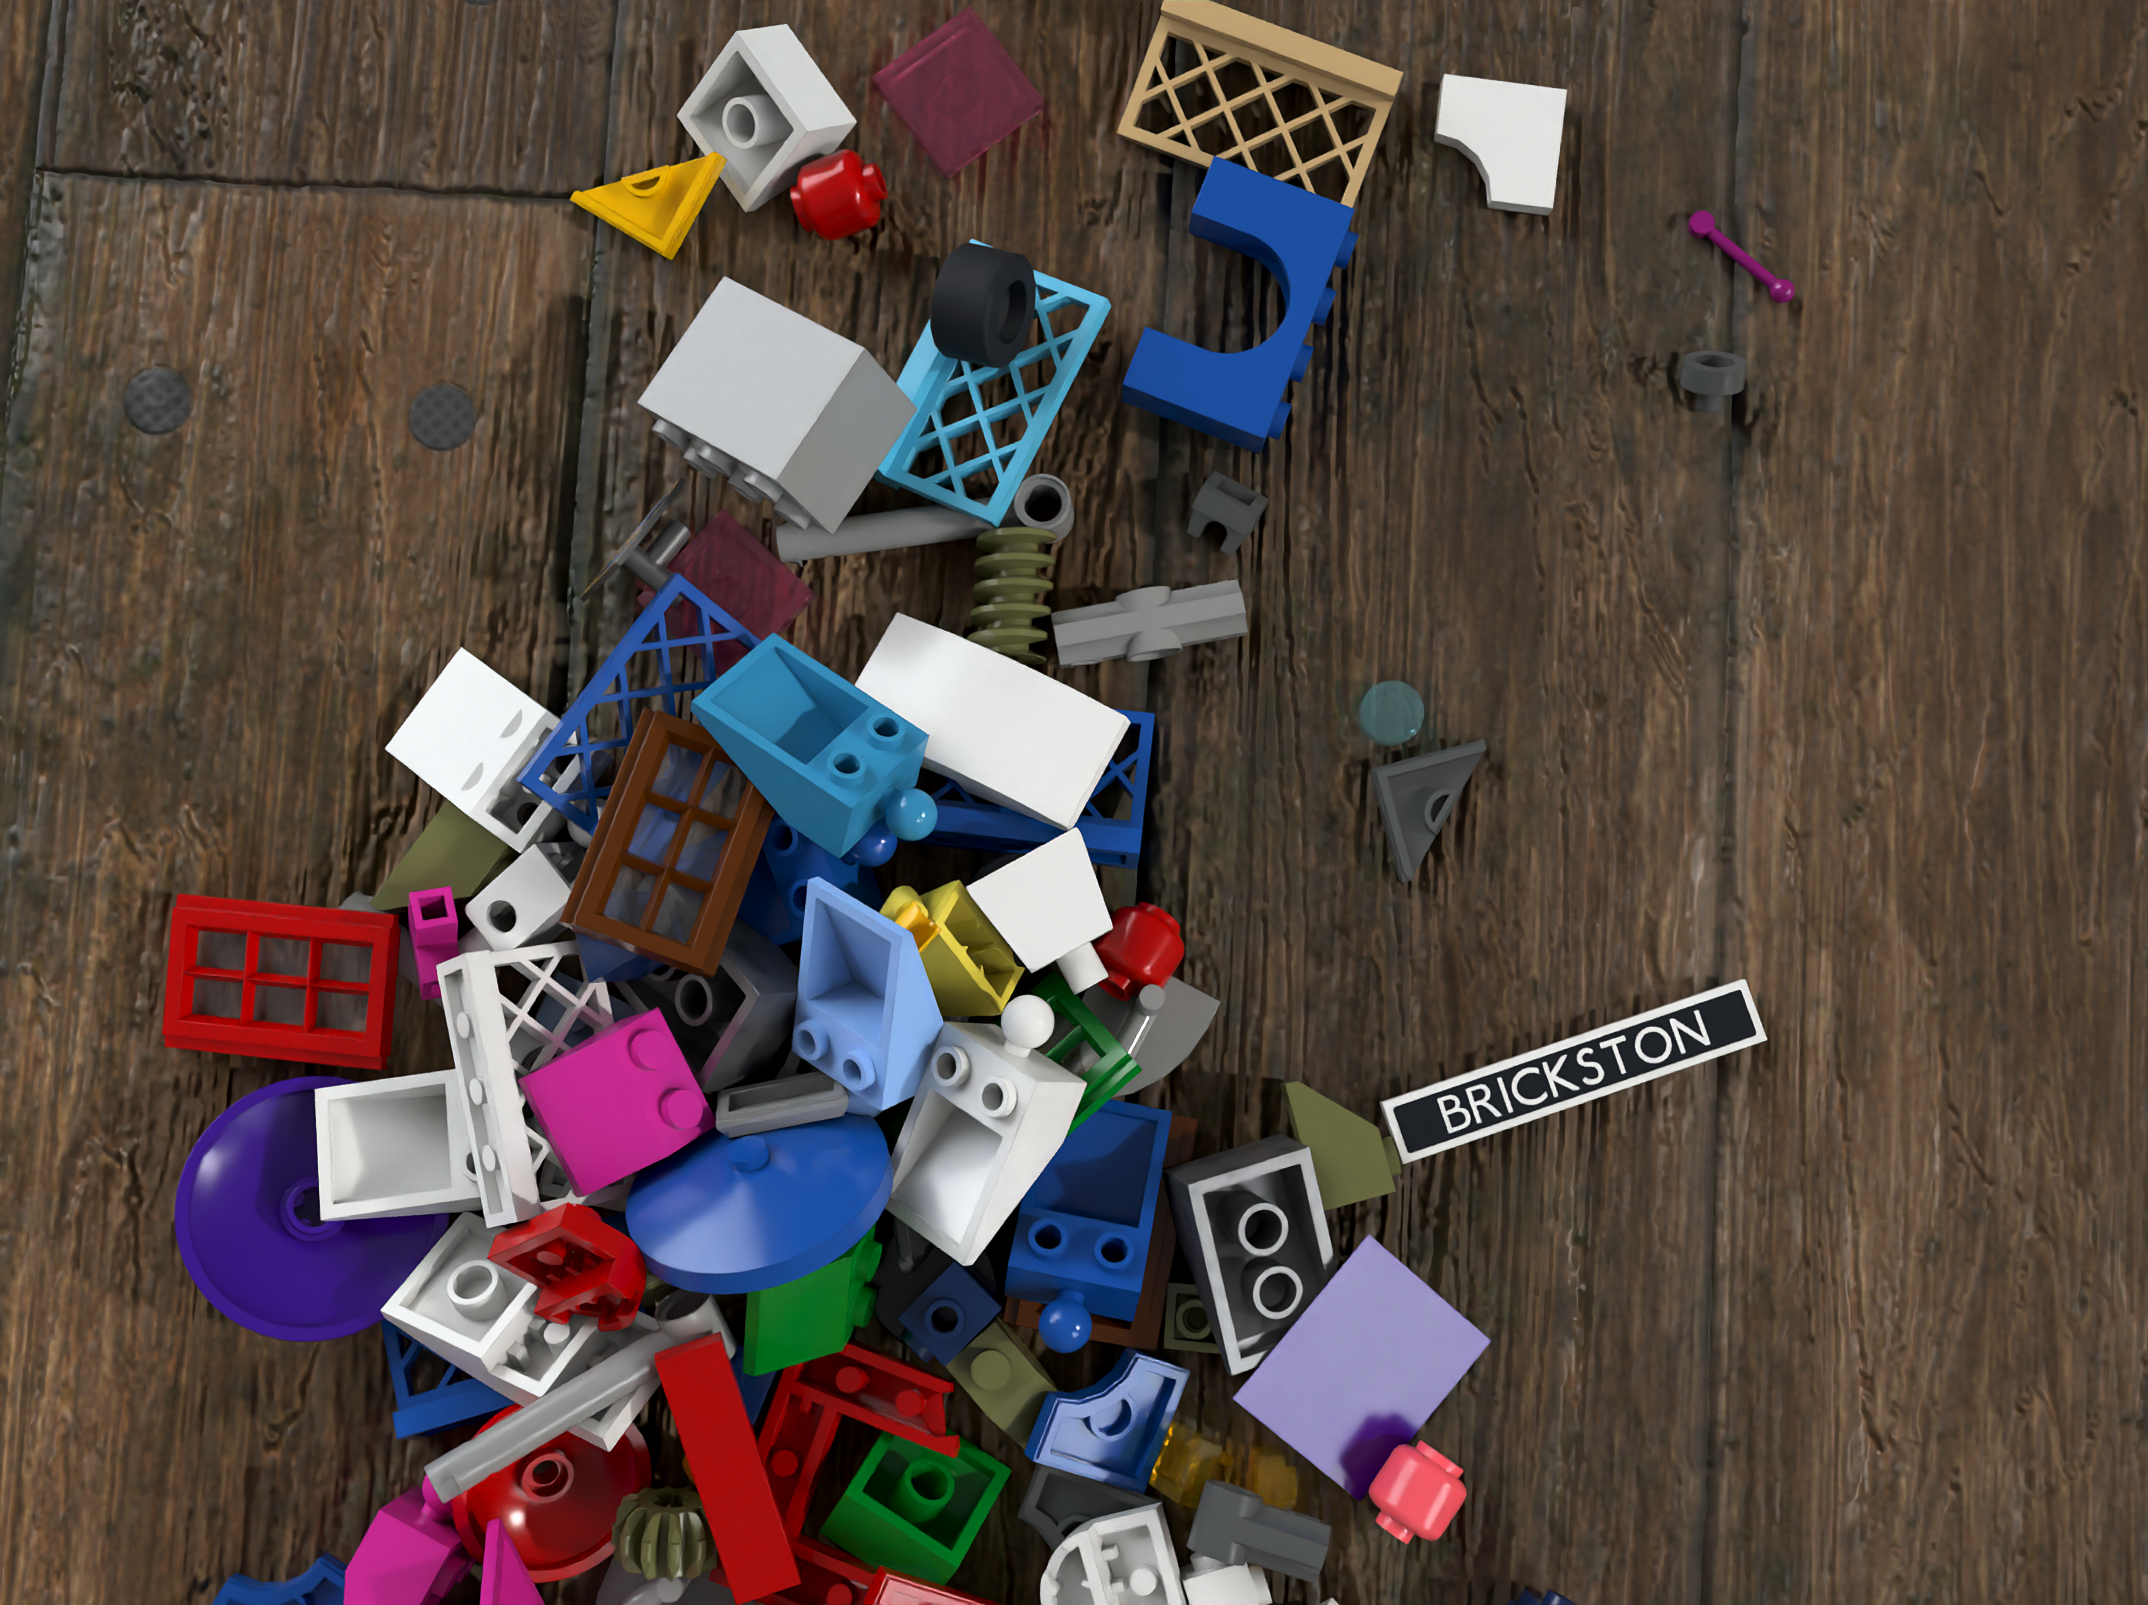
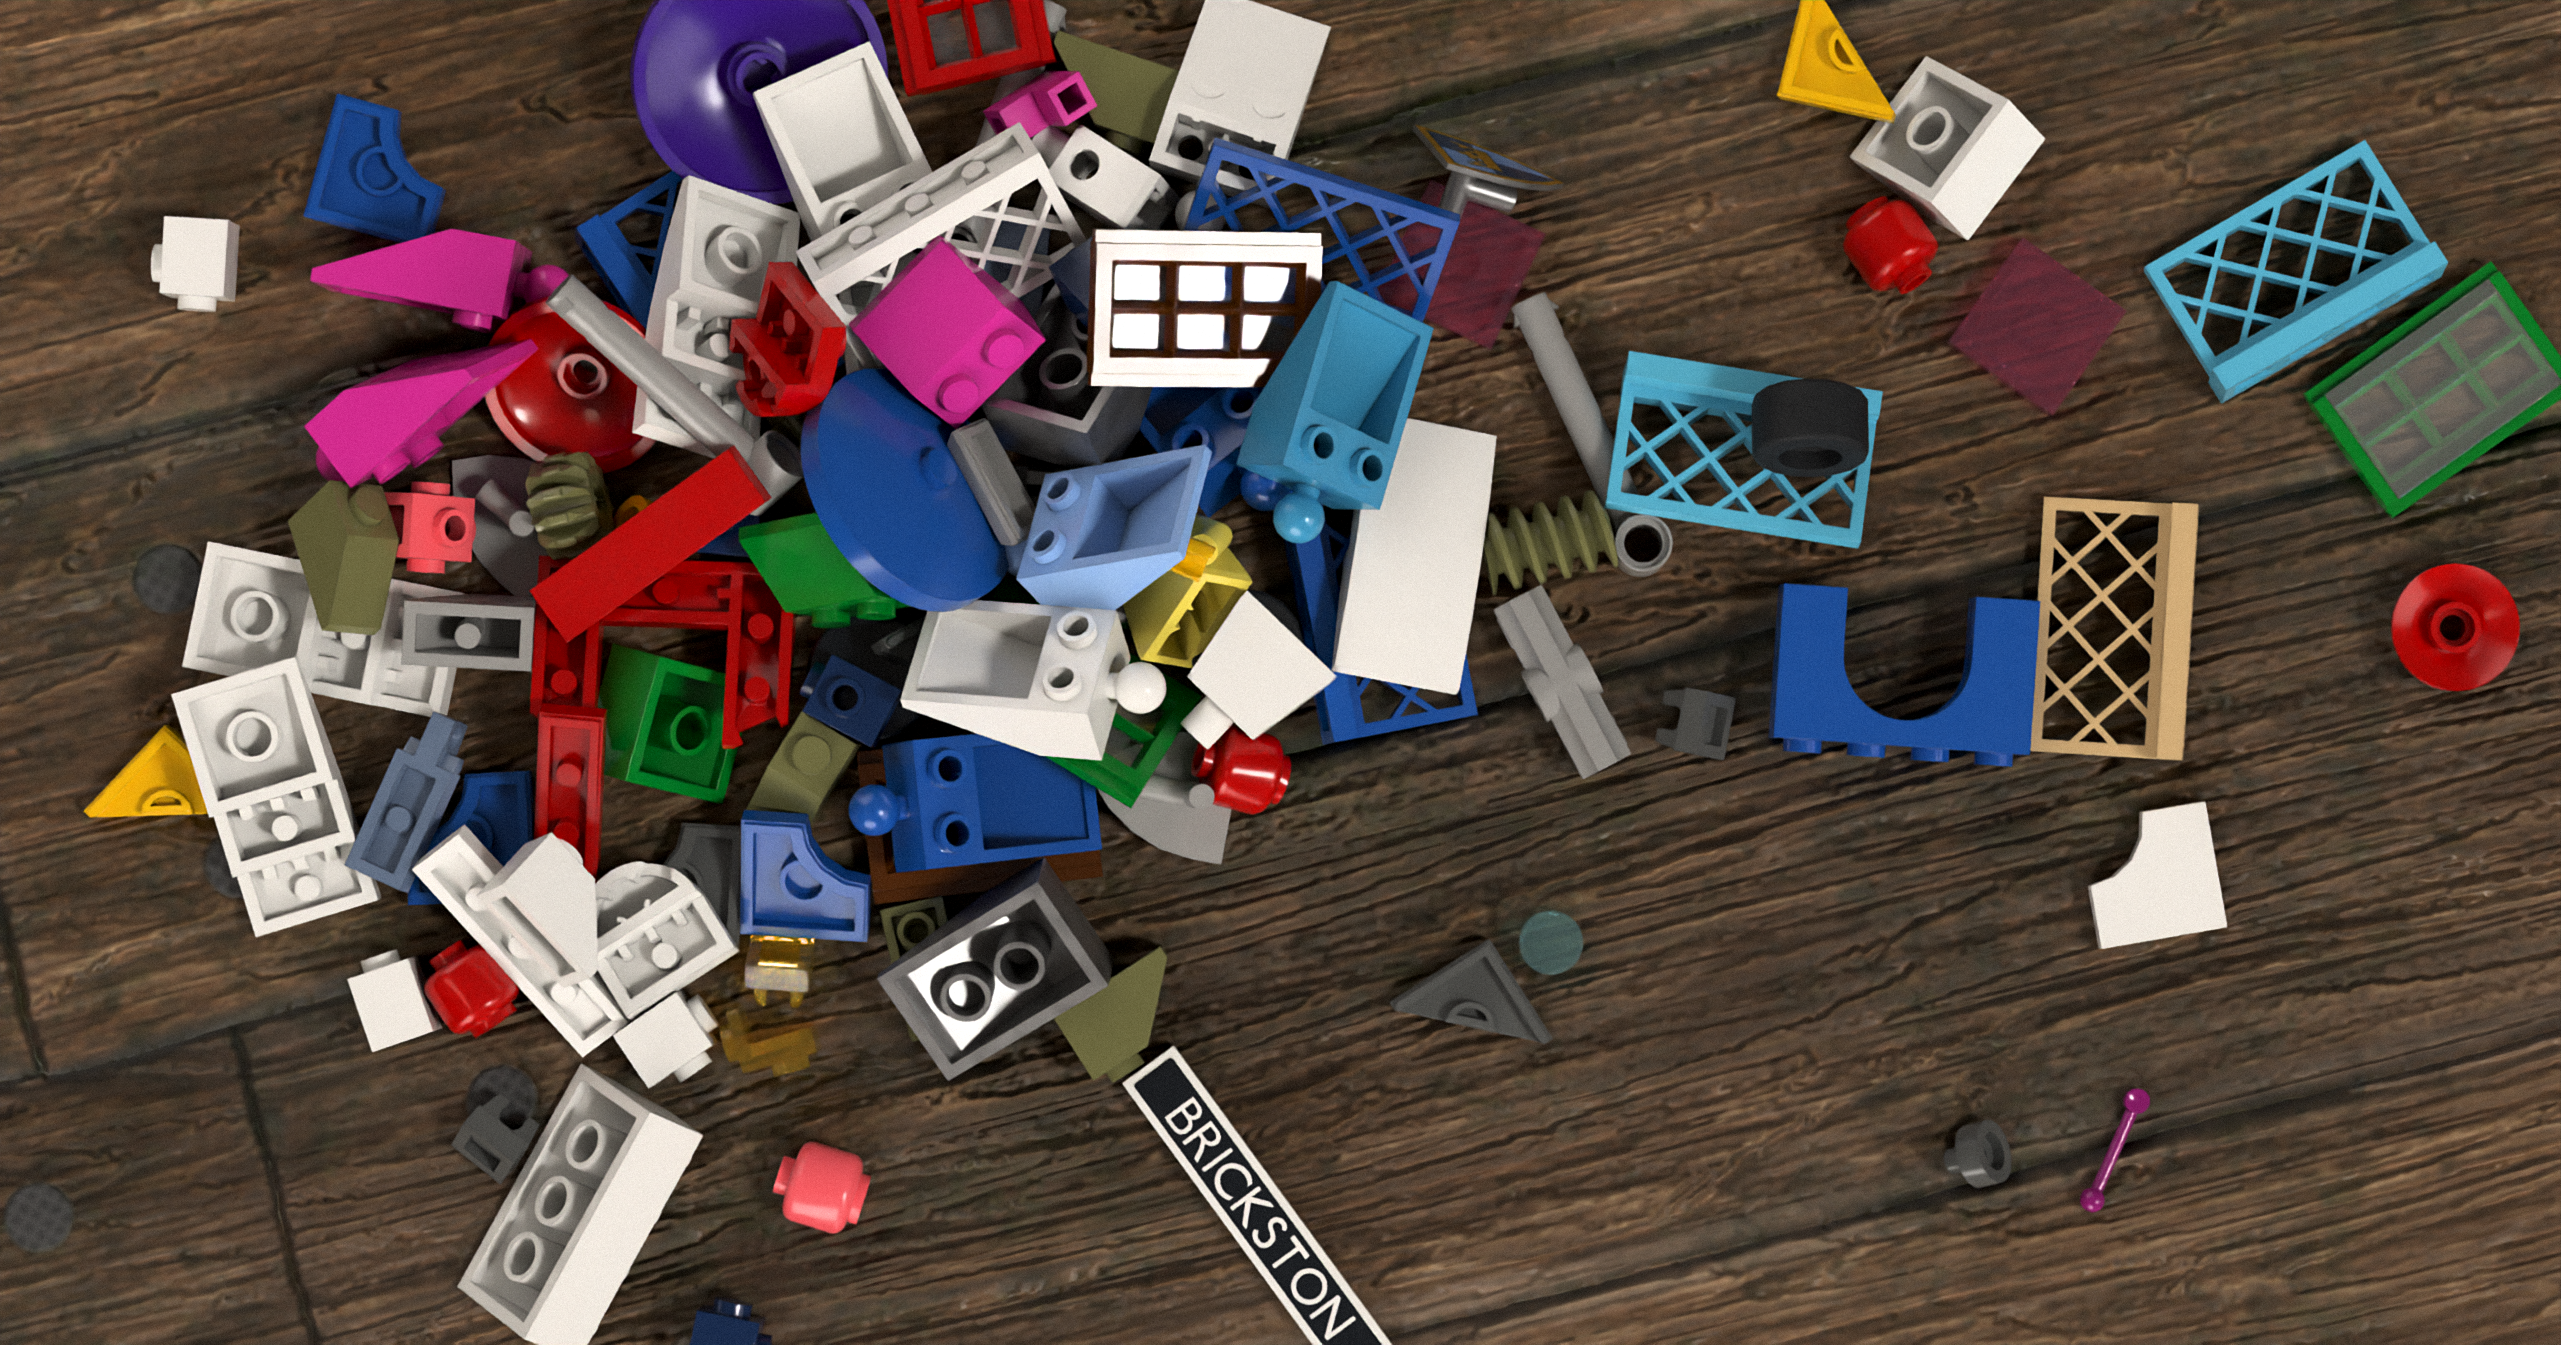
camera: 70 degrees right, 5 degrees up
container [637,276,918,535] -> none
dark grey piece [1186,1479,1331,1583] -> none
sticker [1232,1234,1491,1502] -> none

